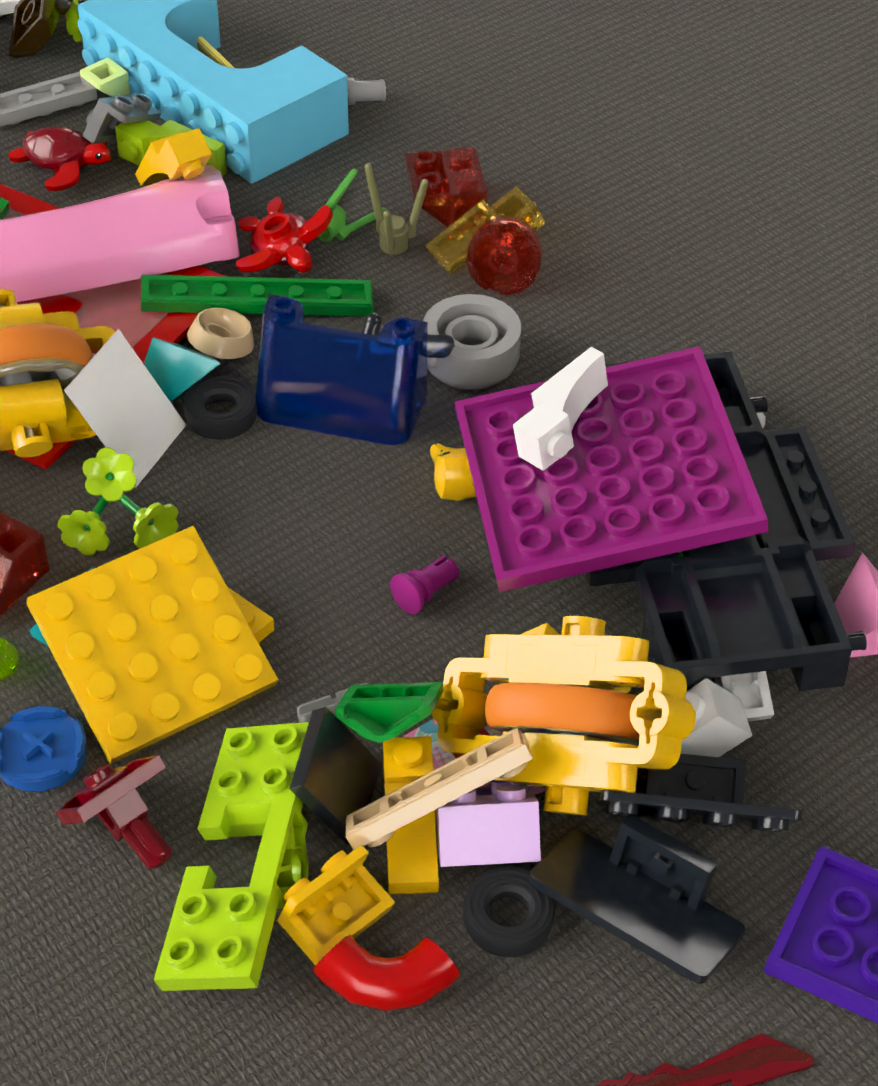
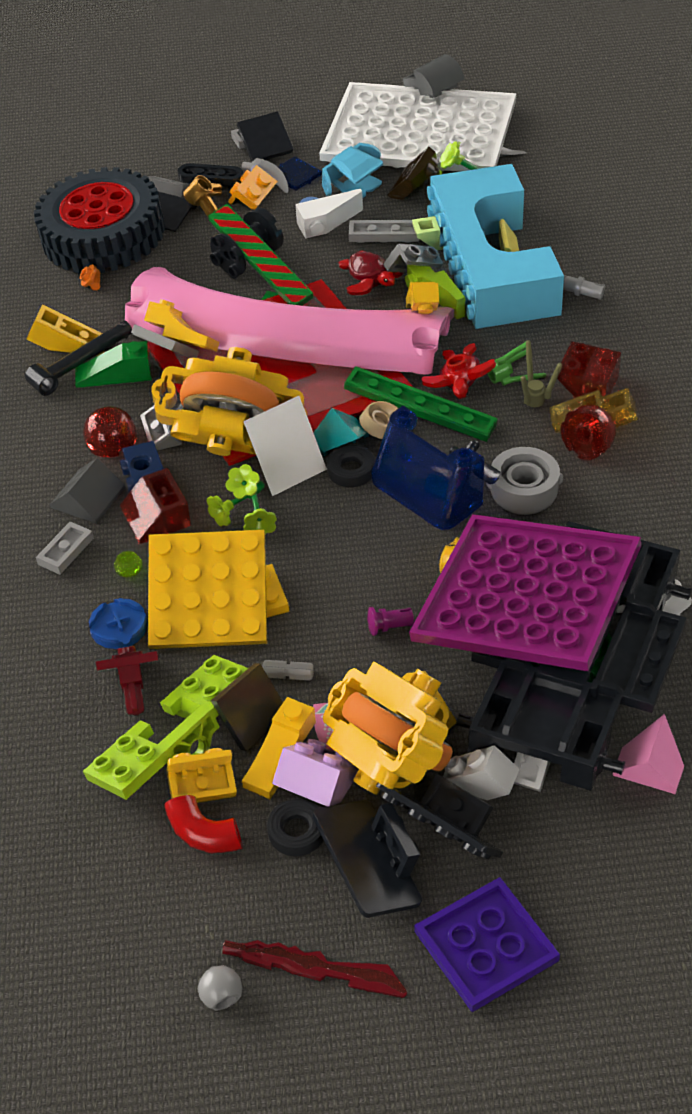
camera: 35 degrees right, 0 degrees up
green slope [335,682,444,743] -> none
tan plate [346,727,533,850] -> none
white slope [513,347,608,471] -> none

